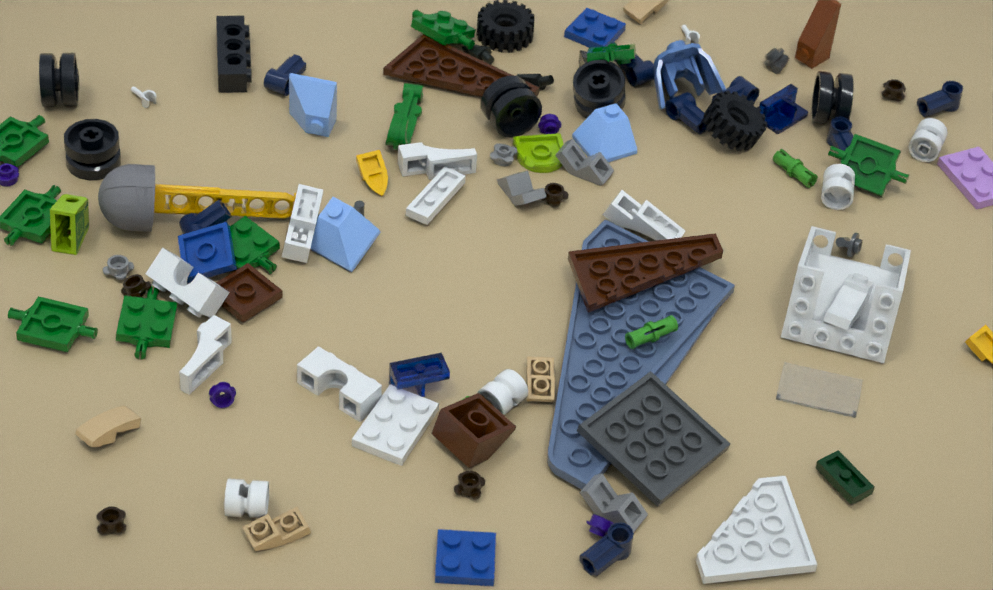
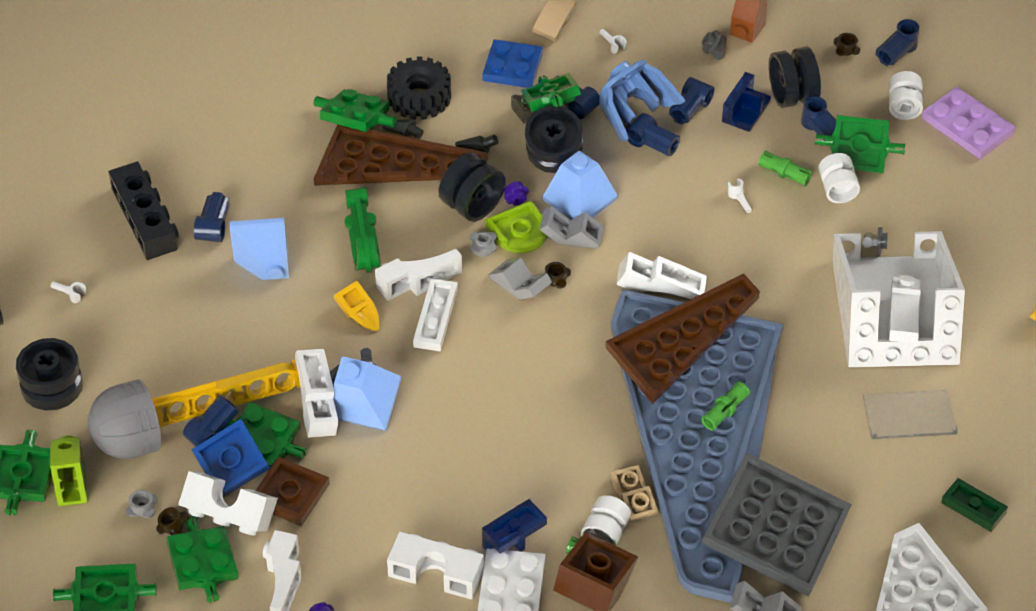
camera: 15 degrees left, 5 degrees up
black tyre [703,91,767,151] -> none
none -> white hand [728,178,752,214]

